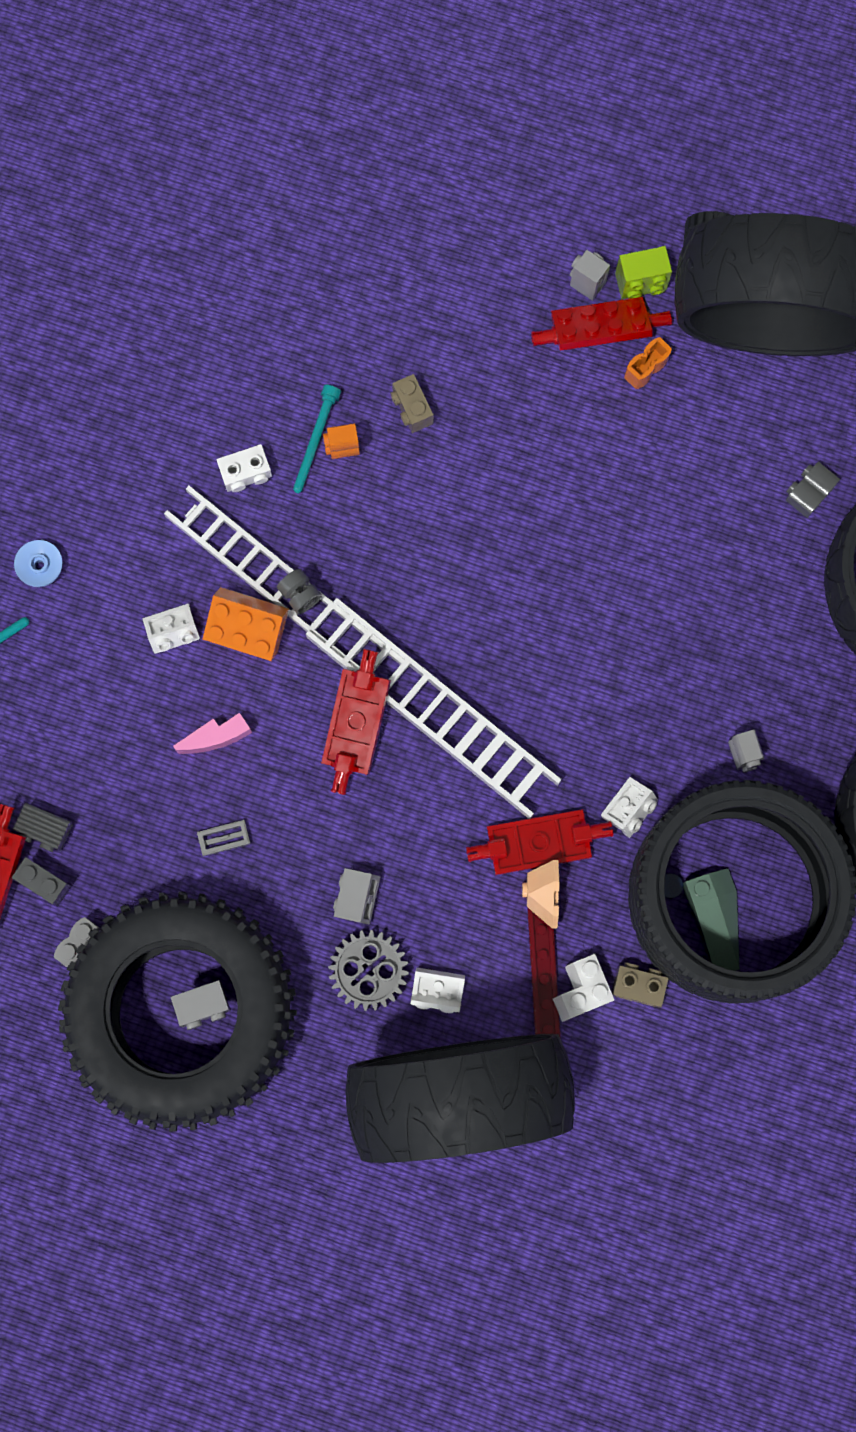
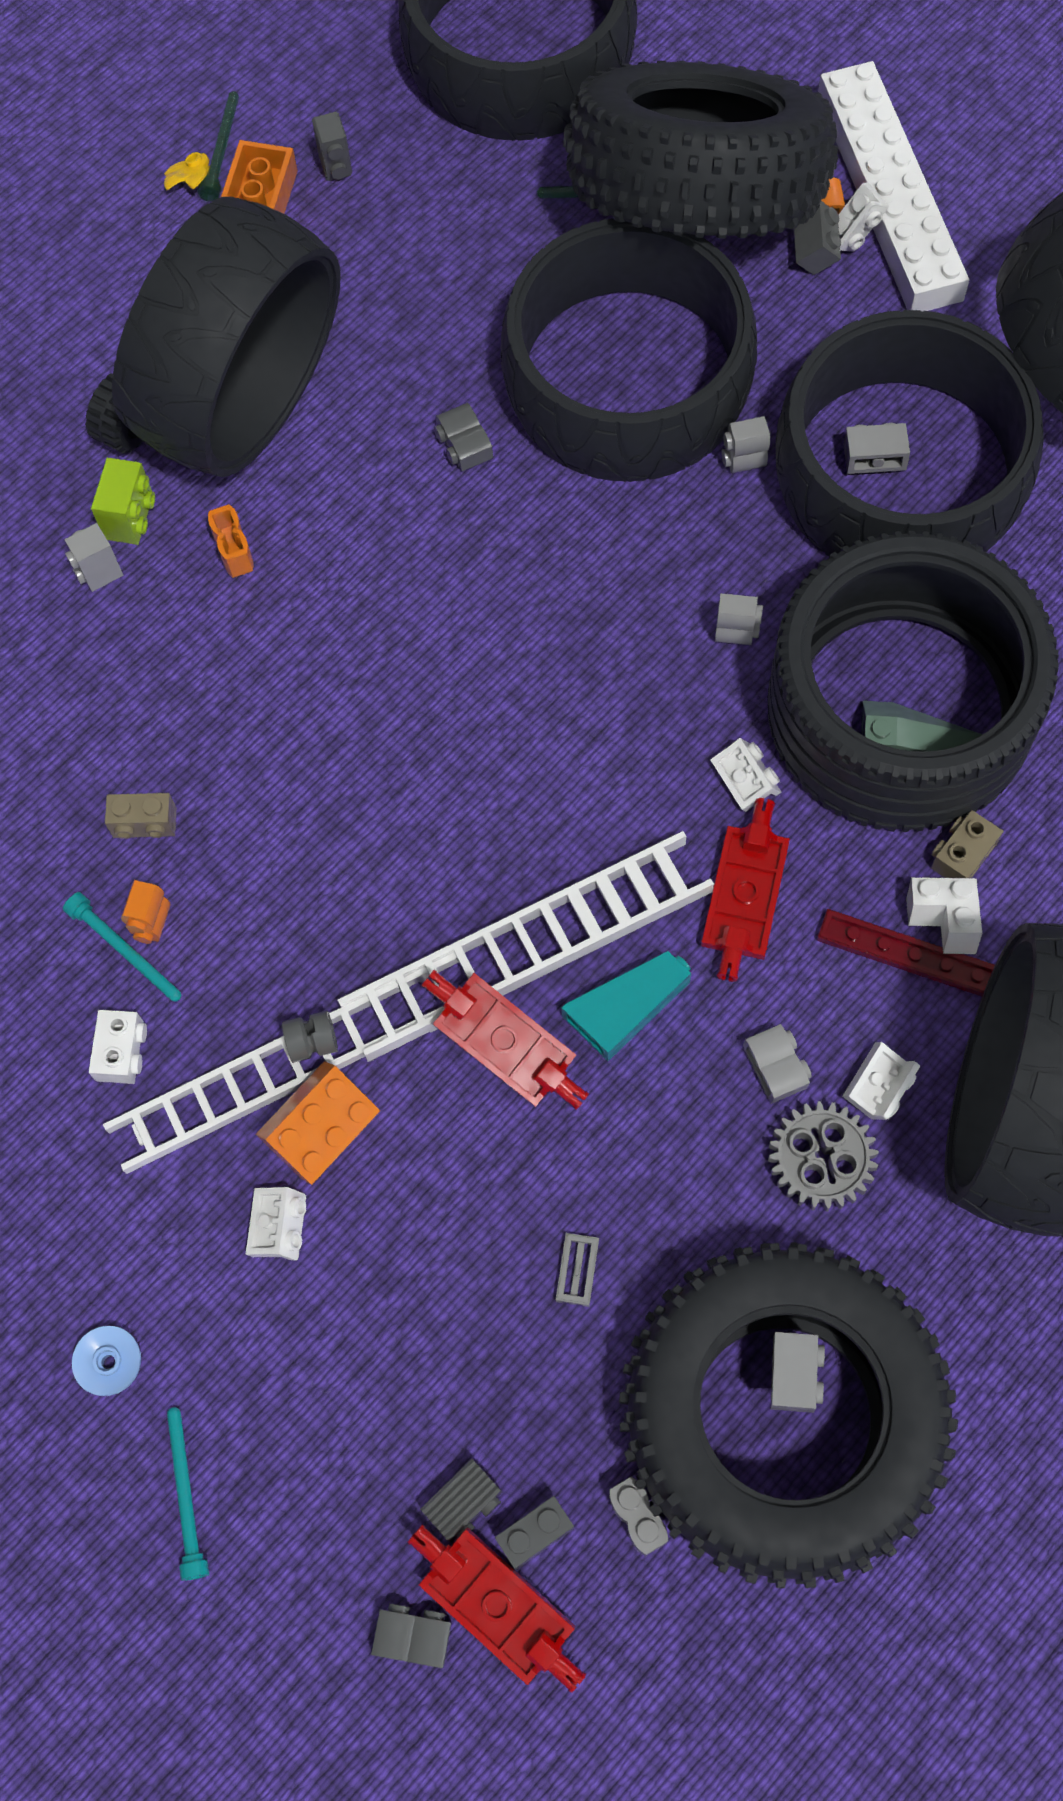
camera: 60 degrees left, 10 degrees down
bright pink slope [173,713,252,754] -> none
light grey brick [333,868,380,925] -> none
light nougat slope [522,860,559,928] -> none
red plate [531,297,672,351] -> none
none -> teal slope [562,951,691,1061]
none -> light grey brick [743,1024,812,1104]

